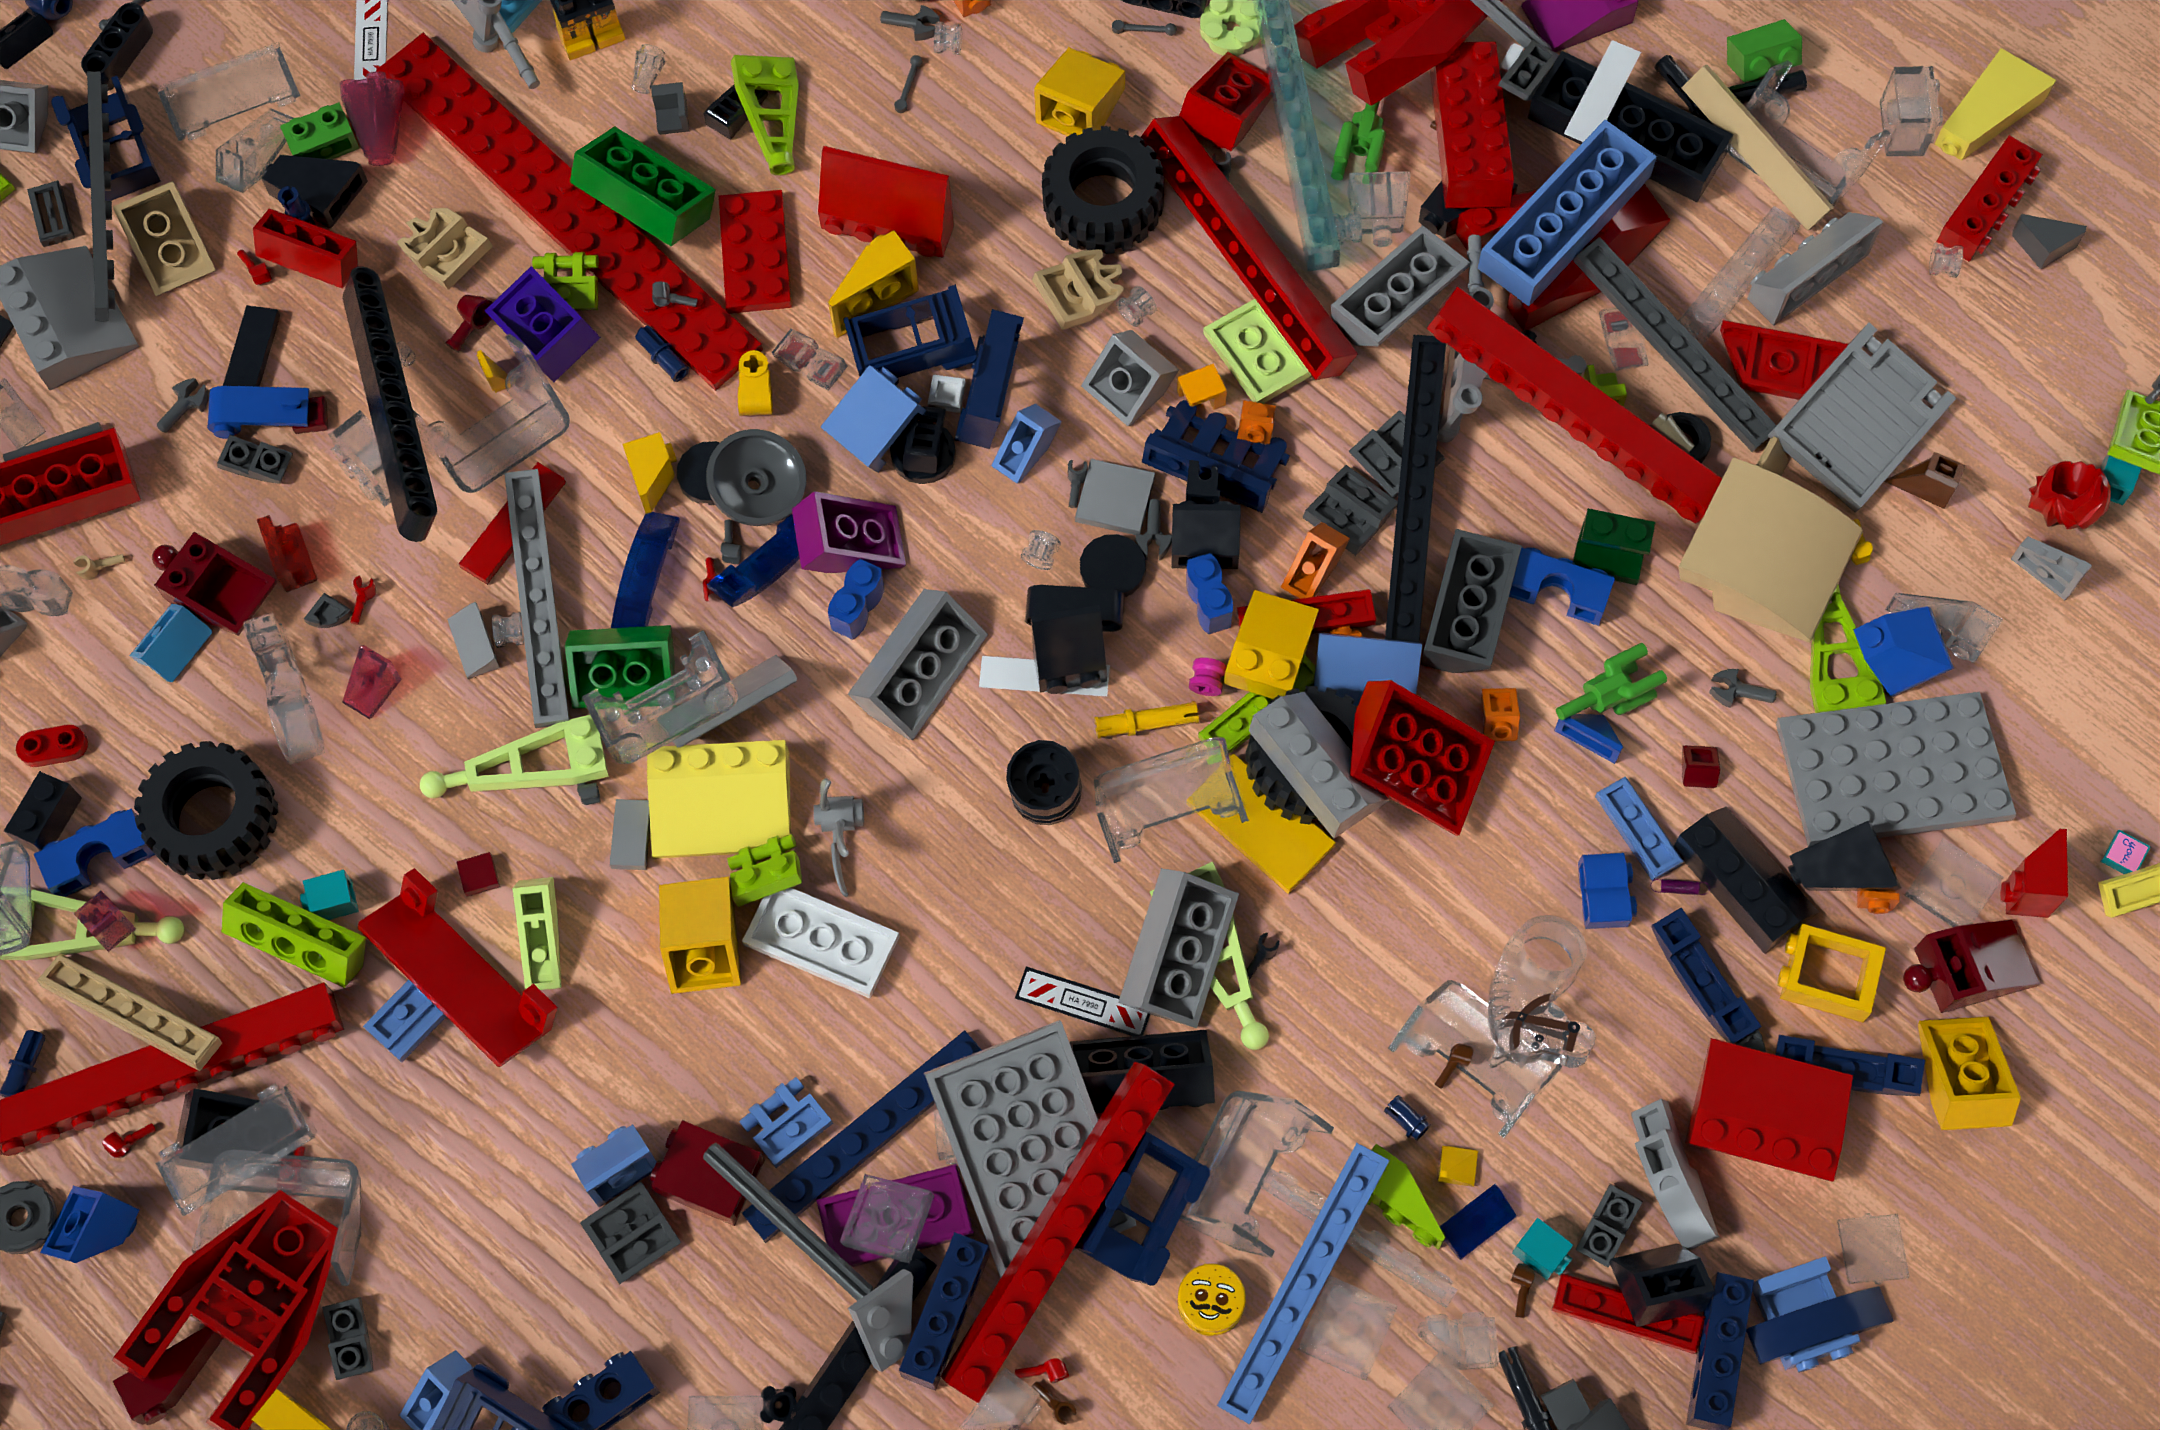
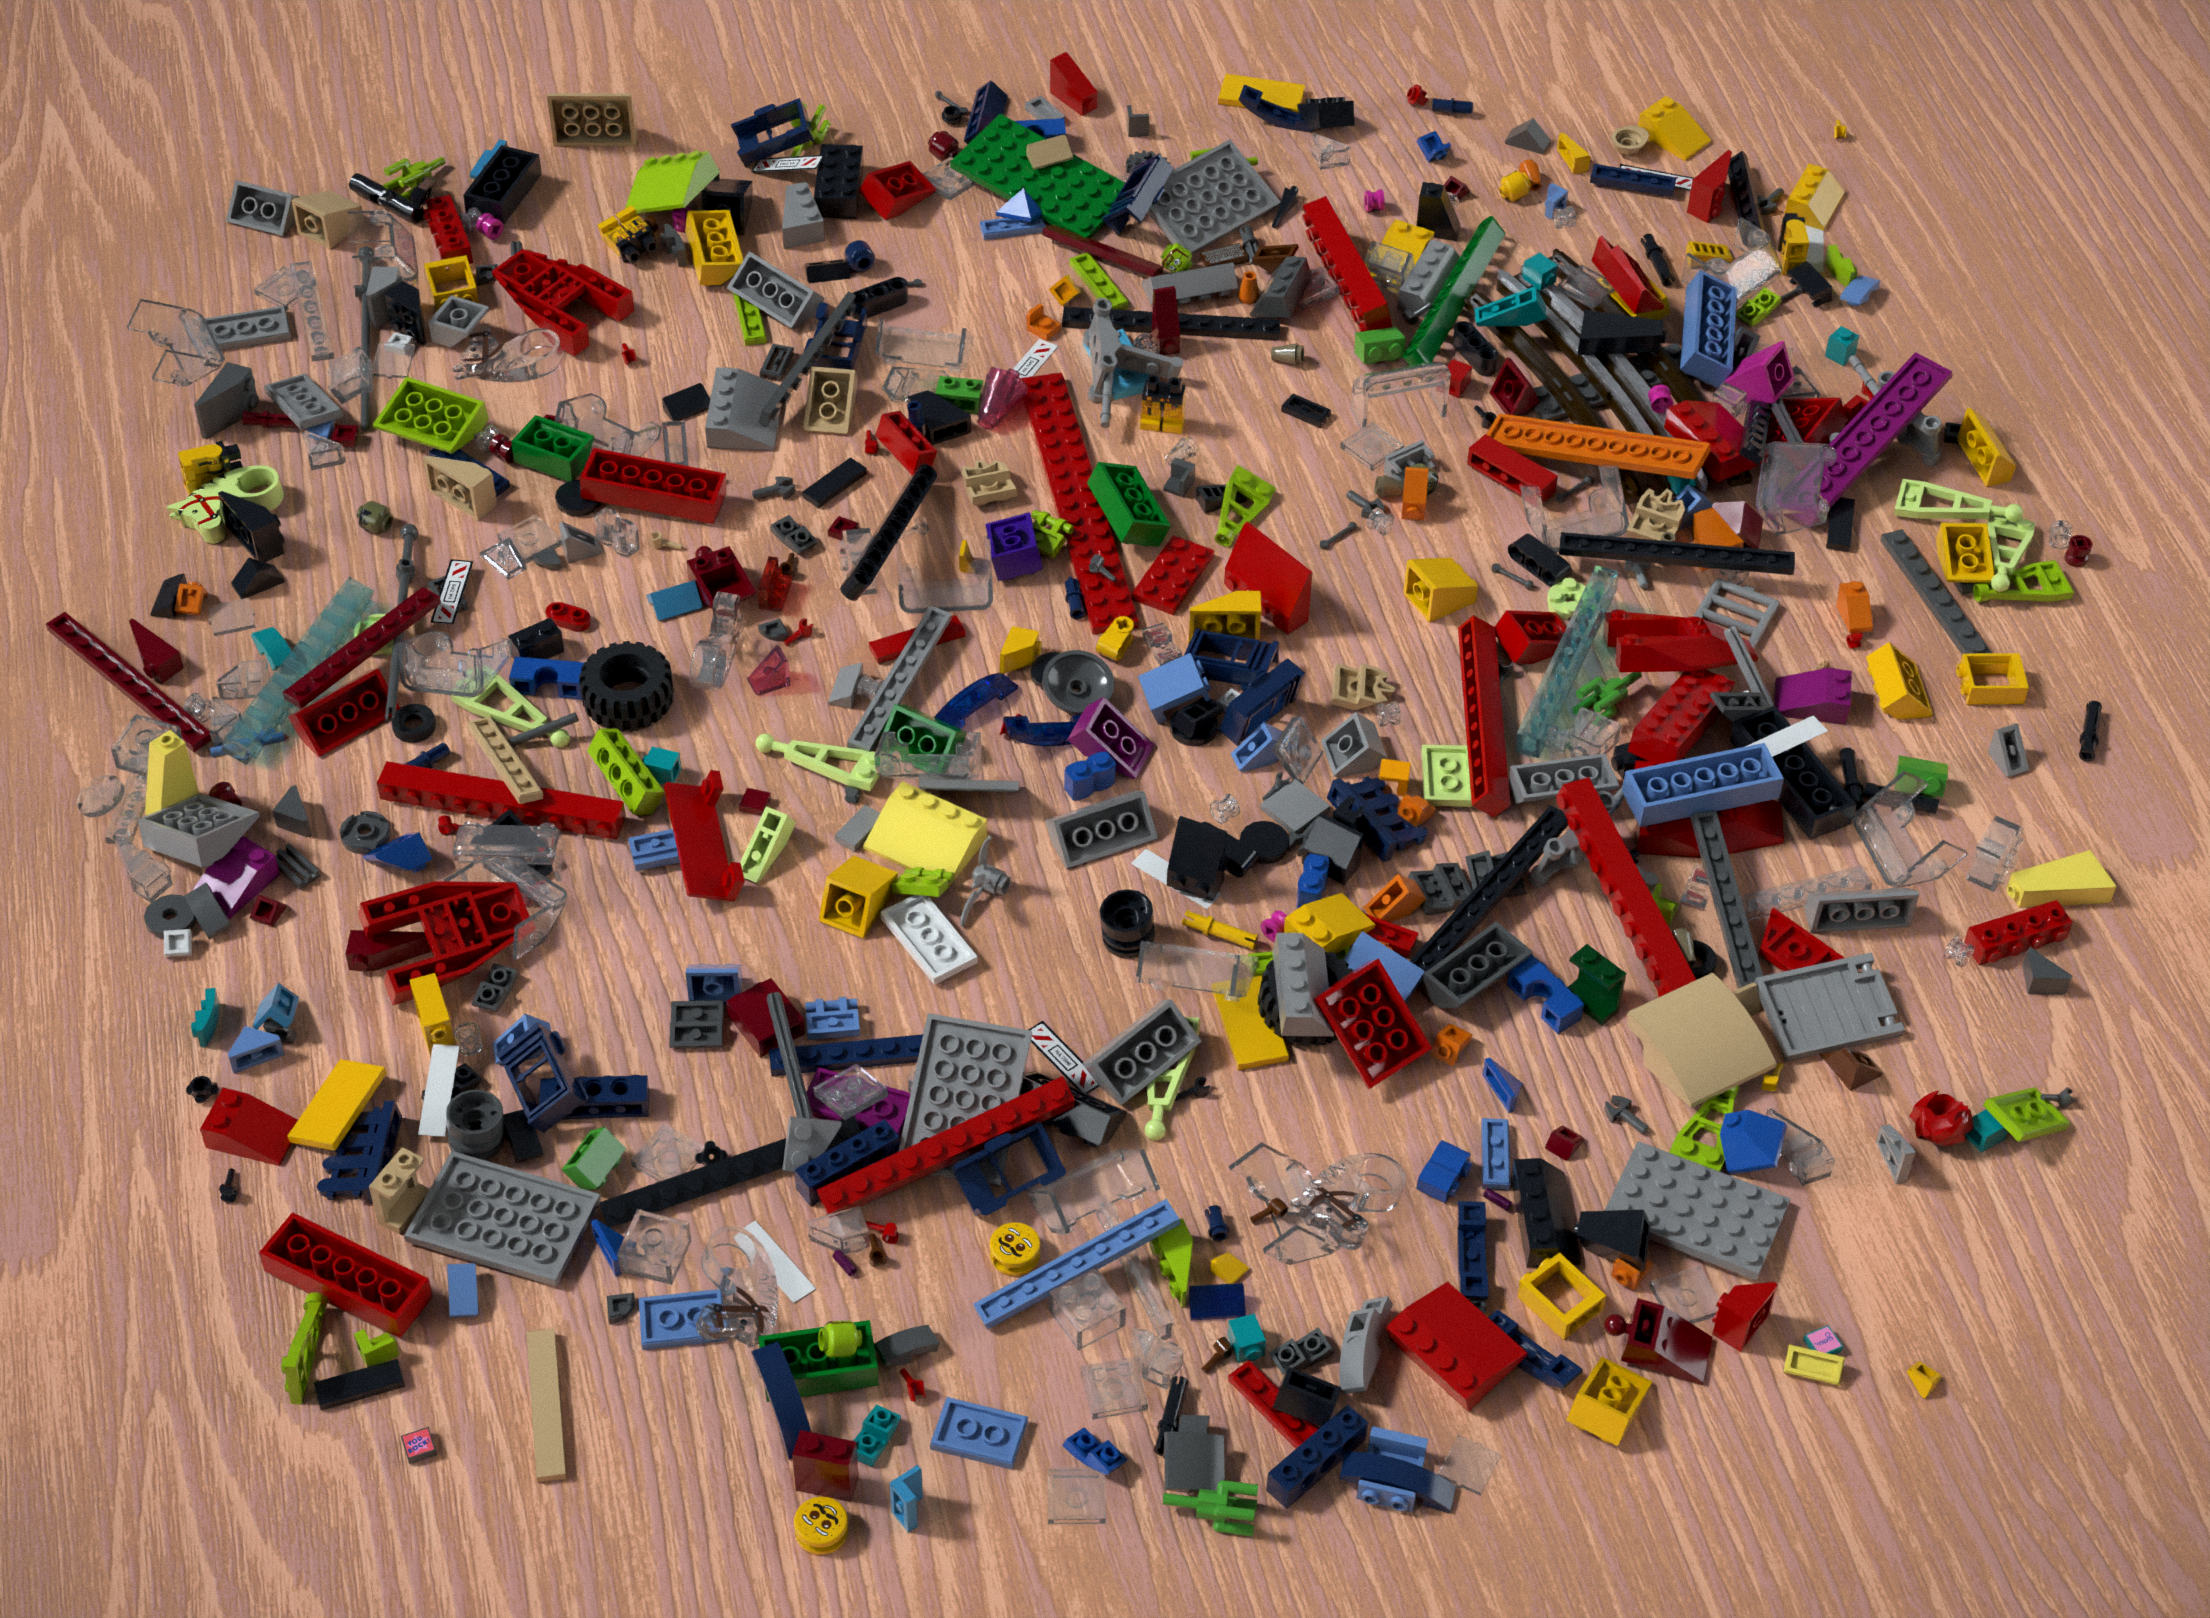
camera: 30 degrees right, 20 degrees down
clear pink slope [74,890,136,952] -> none
blue door [207,386,309,439] -> none
dark red bar [445,295,493,353] -> none
dark grey hand [721,519,742,564] -> none
black tyre [1042,126,1164,254] -> none
bright green plant [1556,643,1667,720] -> none
tan tile [1681,65,1834,231] -> none
none -> dark grey bar [507,712,579,747]
none -> reddish brown hand [779,553,795,578]
none -> clear plate [1272,716,1324,784]

